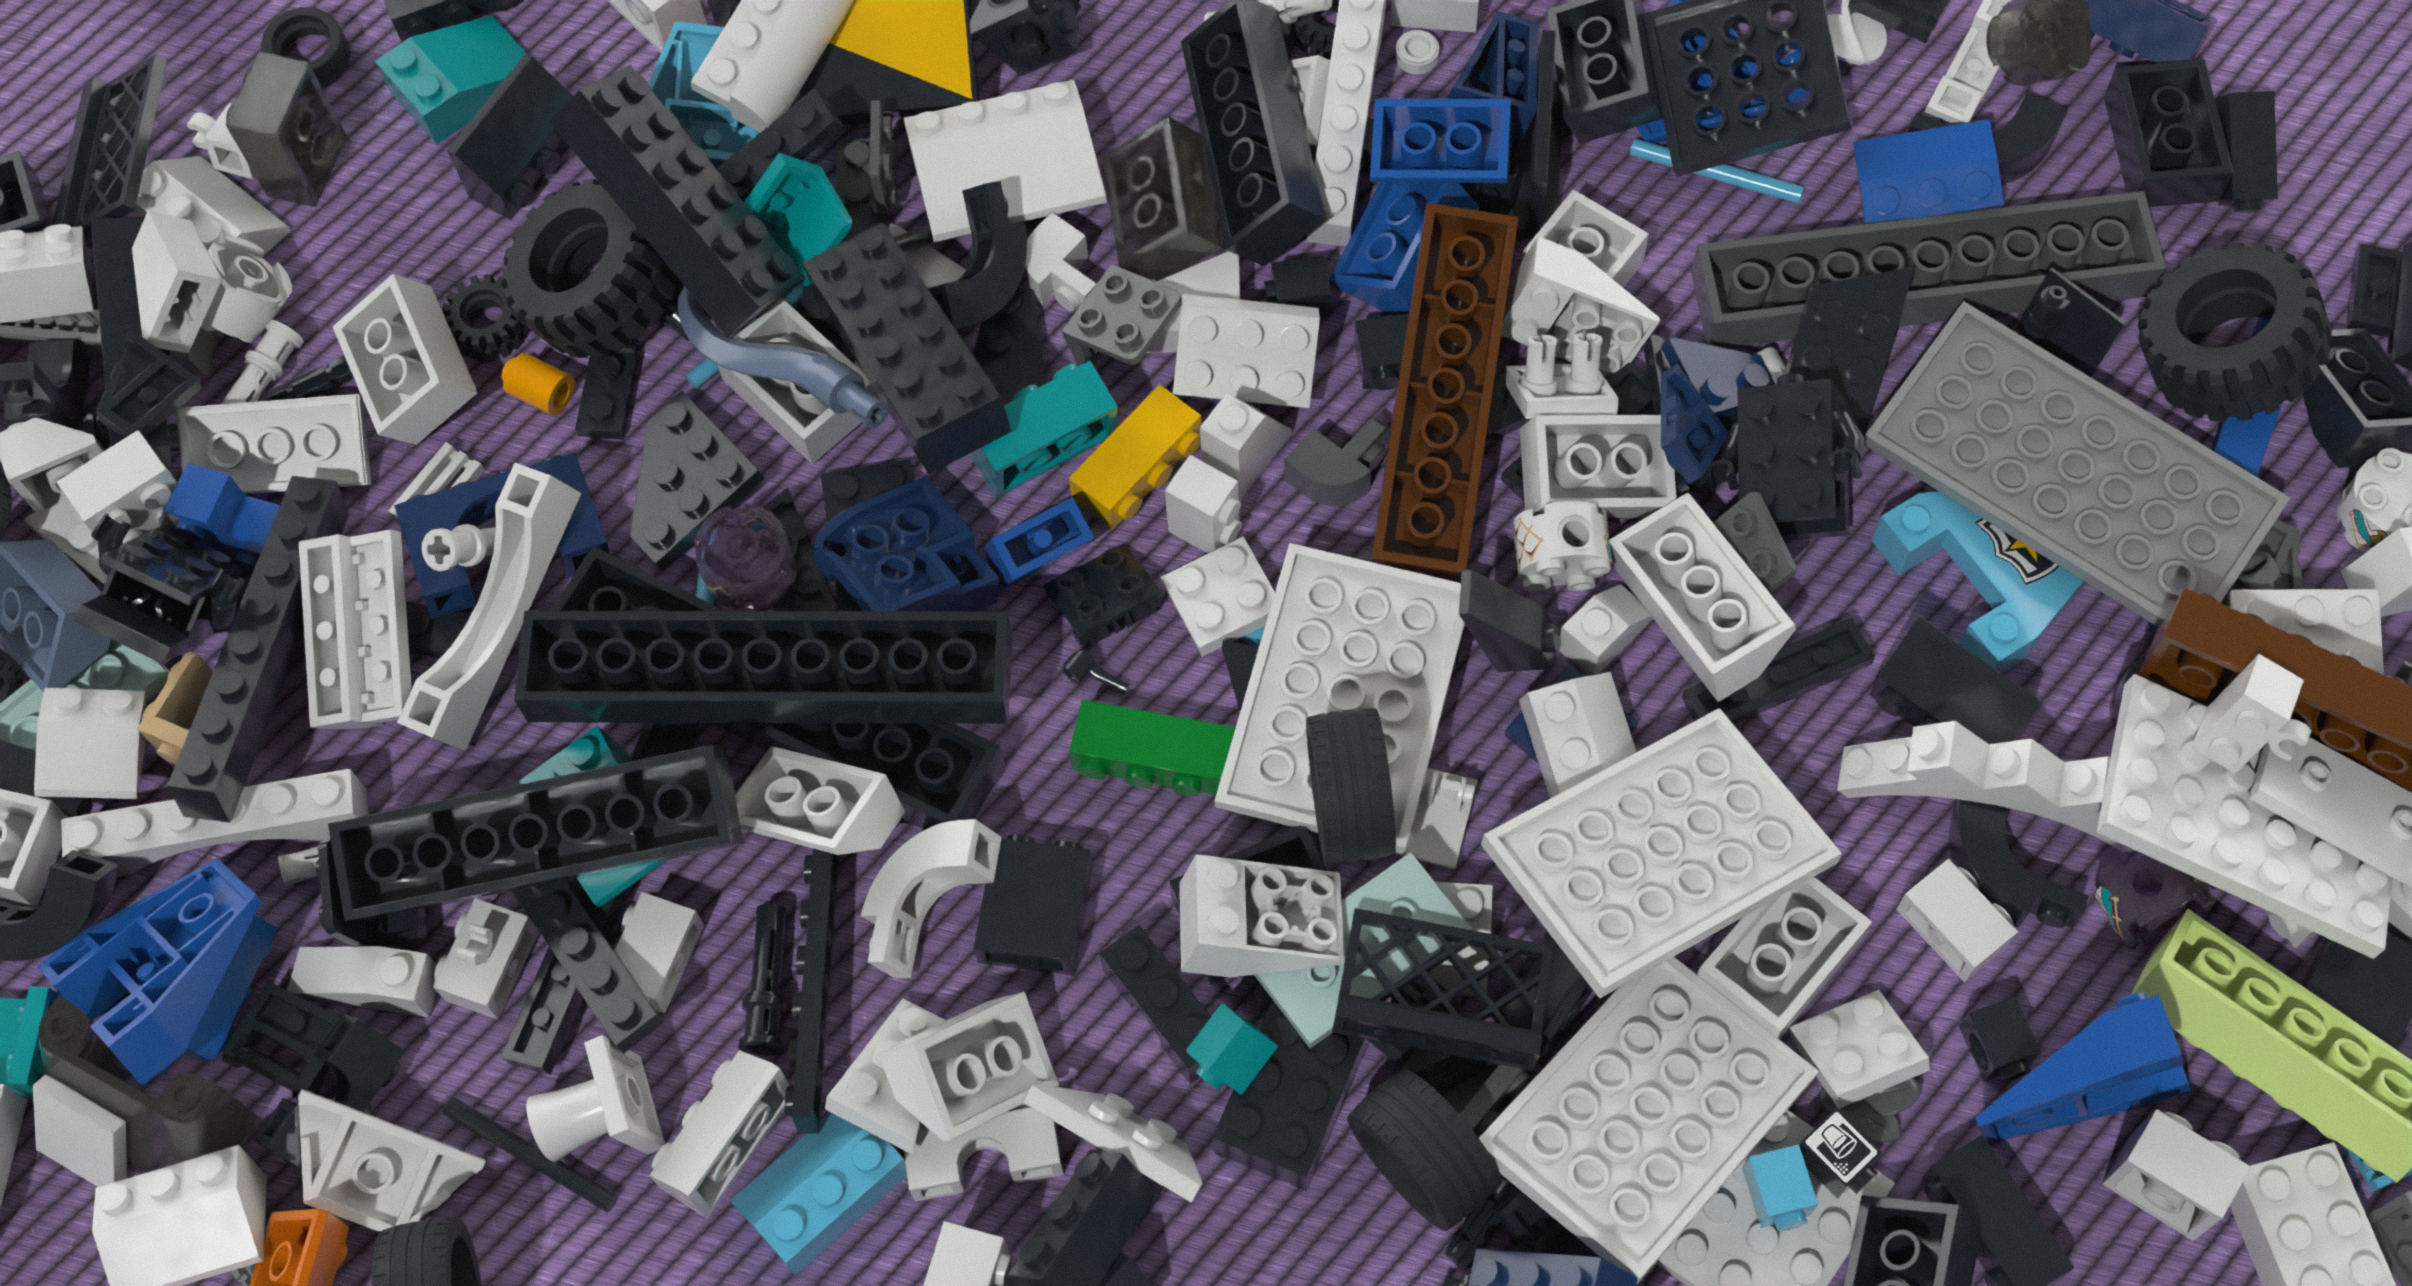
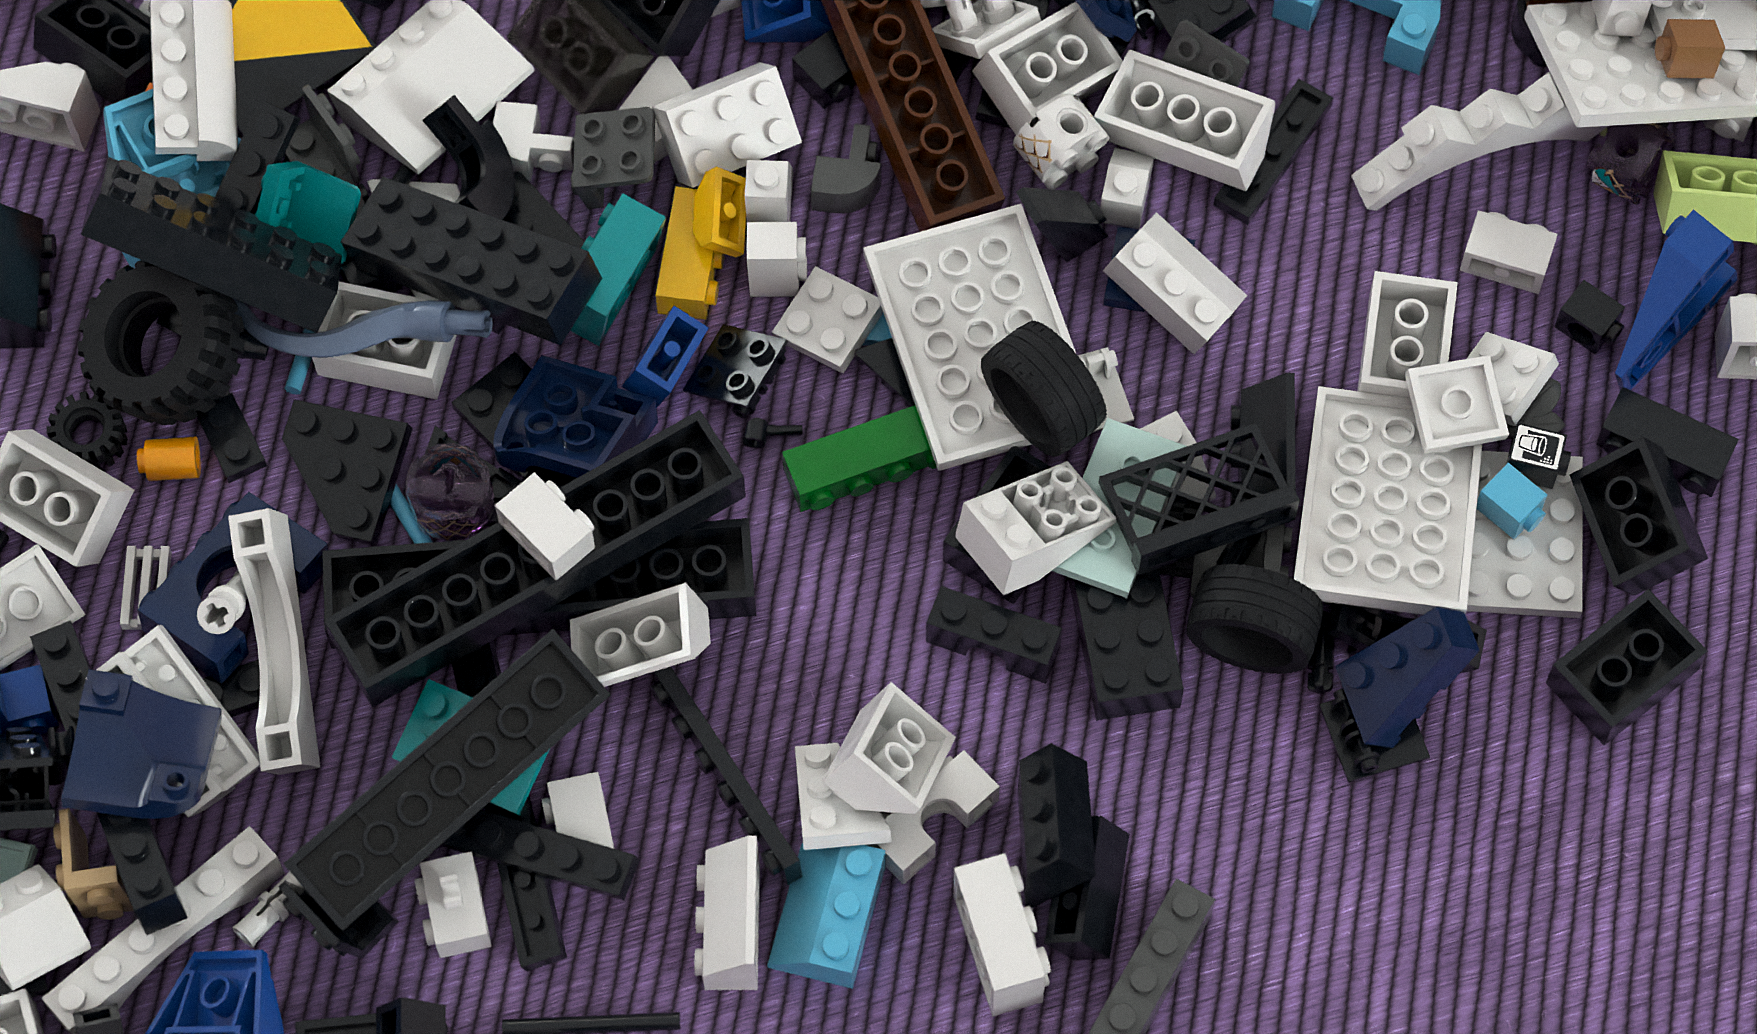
camera: 35 degrees left, 0 degrees up
white slope [287,946,437,1018] -> none
white plant [526,1035,665,1162] -> none
black pin [738,904,788,1056] -> none
white arch [861,819,1002,978] -> none
black brick [974,834,1093,976] -> none
white wing [1023,1084,1203,1203] -> none
teal brick [1186,1002,1278,1095] -> none
black brick [1264,255,1331,318] -> none
white plate [1481,708,1842,998] -> none
black slope [1869,617,2042,744] -> none
black arch [1949,799,2089,929] -> none
none -> dark blue slope [61,669,222,819]
none -> white brick [495,472,595,580]
none -> yellow slope [692,166,746,257]
none -> white plate [1405,355,1509,454]
none -> medium nougat brick [1655,19,1725,78]

